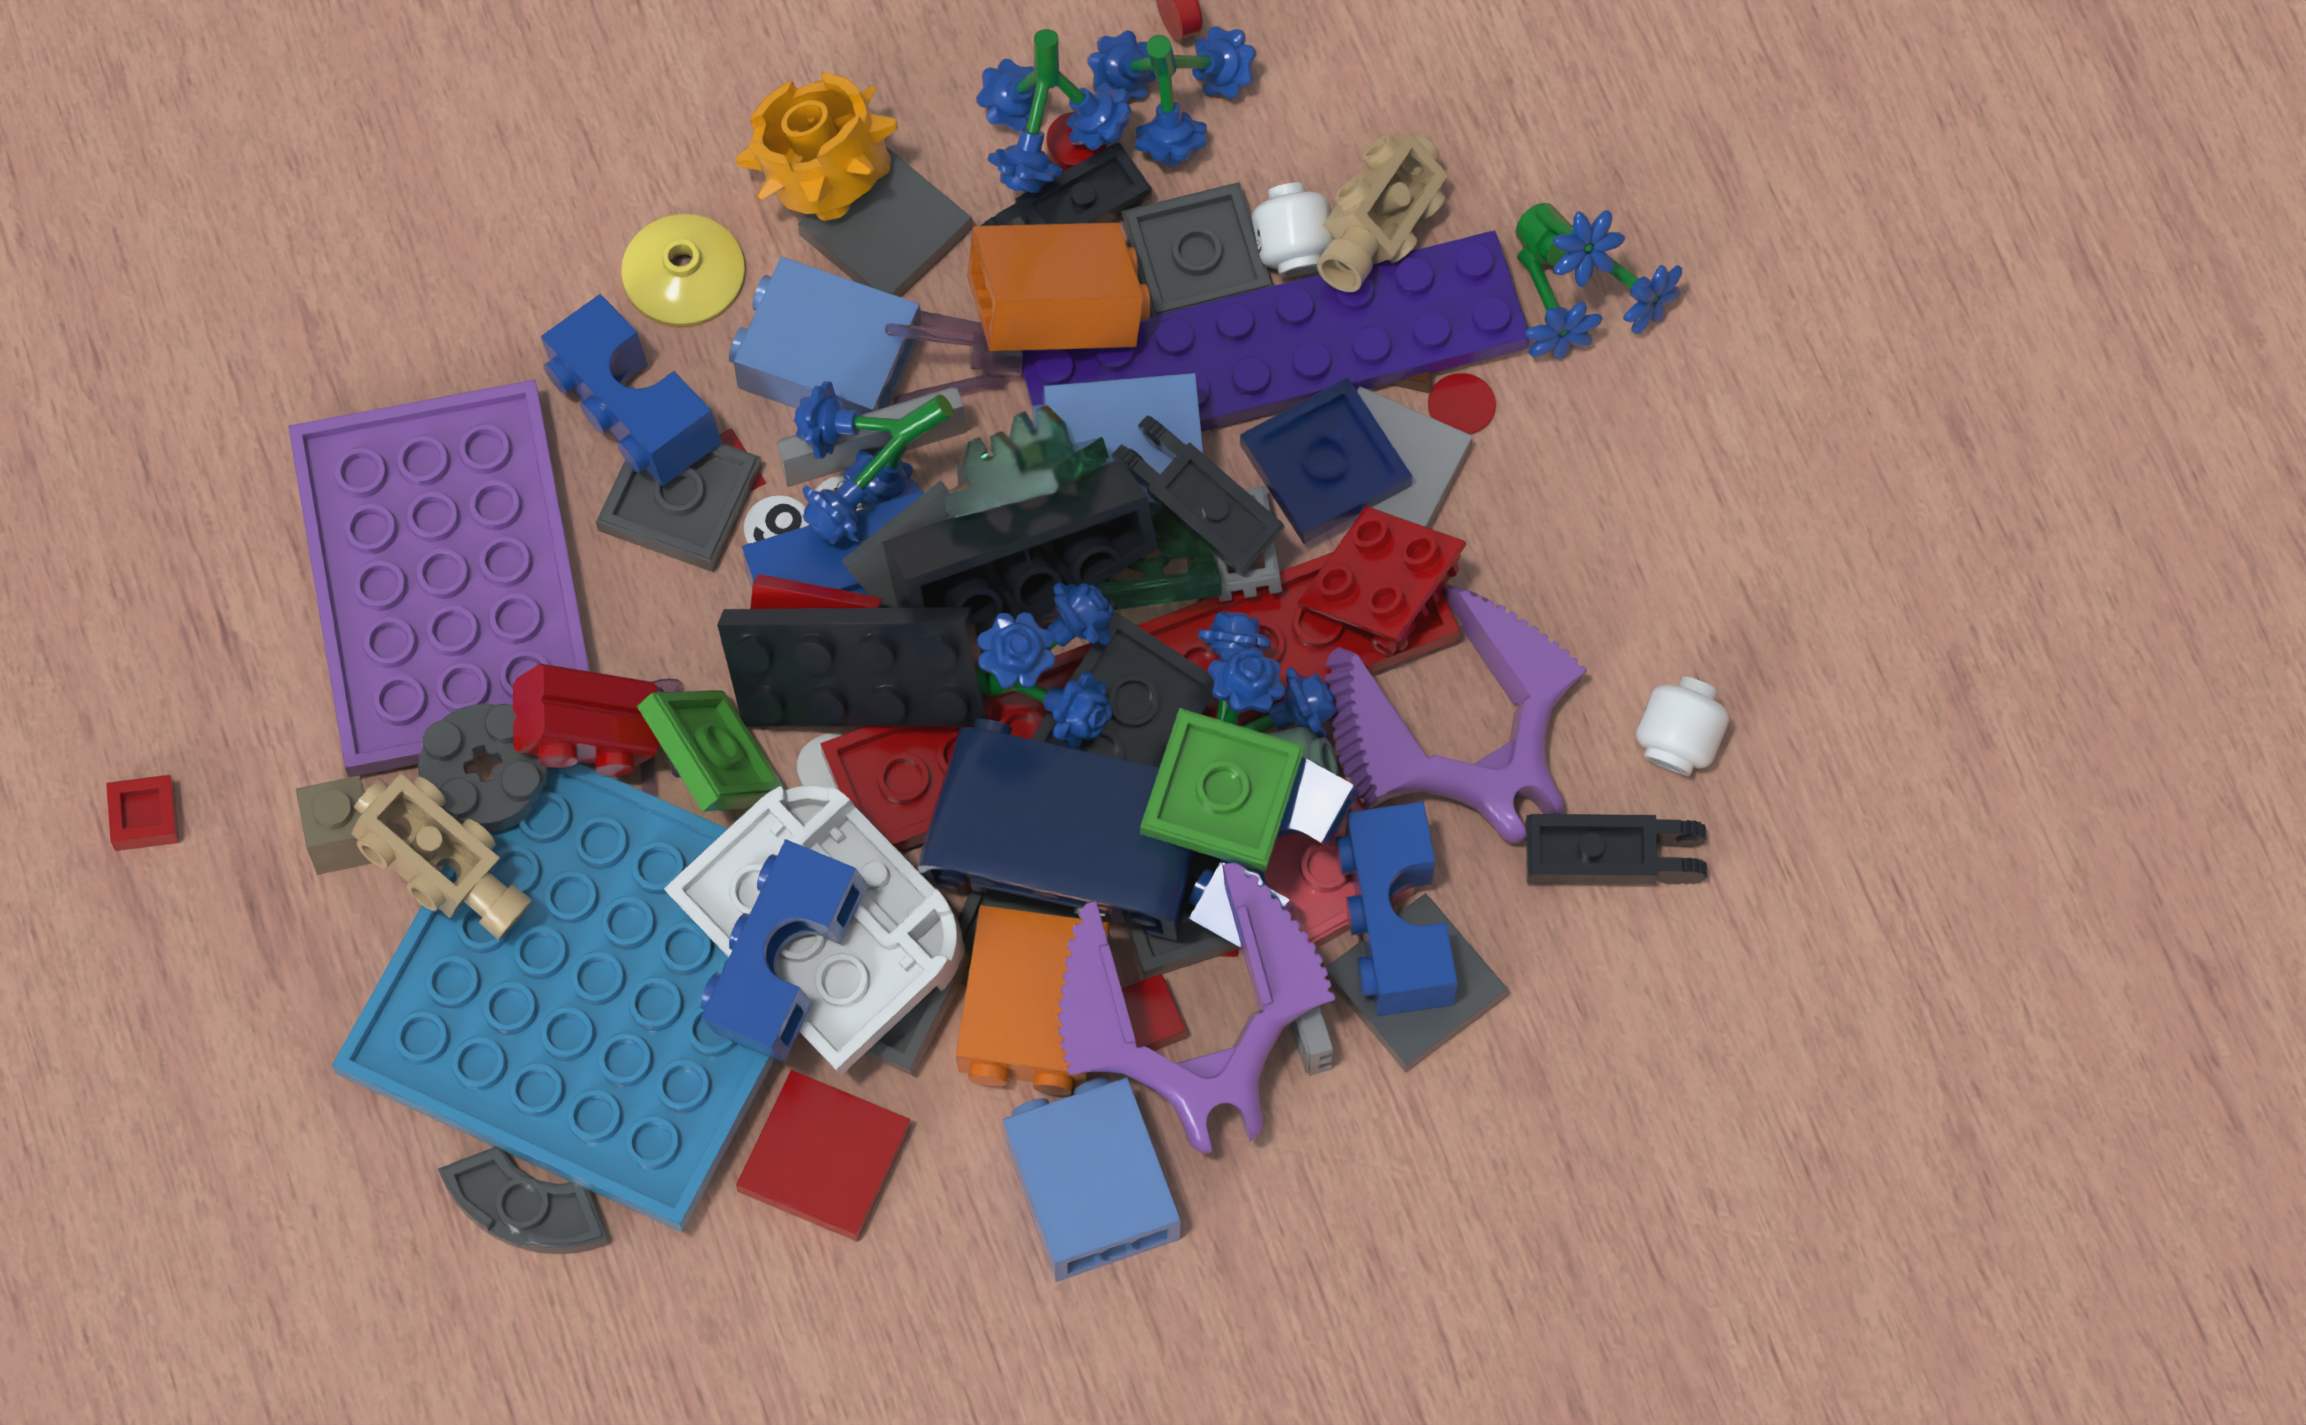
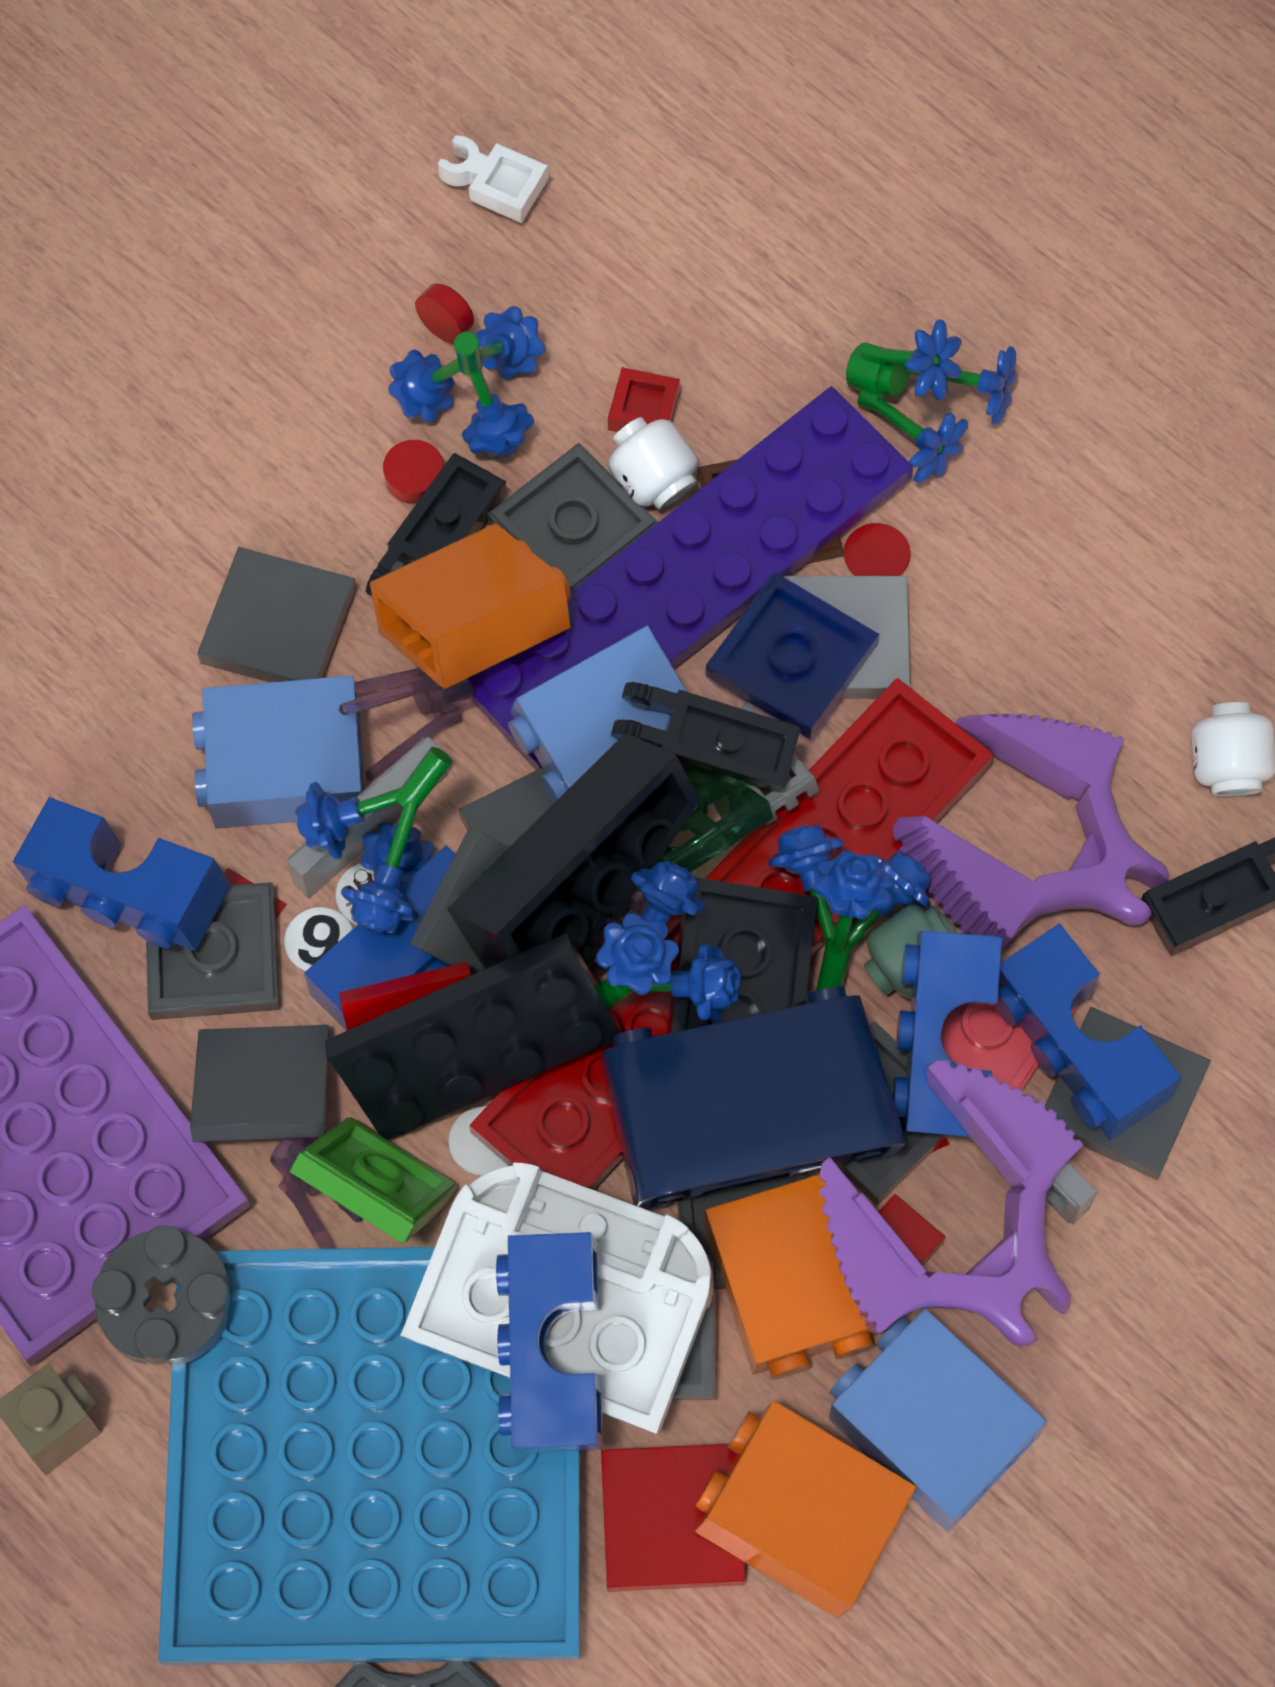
camera: 25 degrees left, 0 degrees up
tan brick [351,773,533,940] -> none
red brick [513,663,659,776] -> none
light yellow dish [621,214,745,327] -> none
light orange brick [736,73,898,221] -> none
clear green piece [940,405,1109,519] -> none
blue plant [976,29,1132,193] -> none
bright green tile [1140,708,1305,872] -> none
red hinge [1297,506,1467,656] -> none
tan brick [1317,131,1448,292] -> none
none -> dark grey tile [190,1025,330,1142]
none -> red tile [608,367,680,432]
none -> orange brick [694,1400,917,1618]

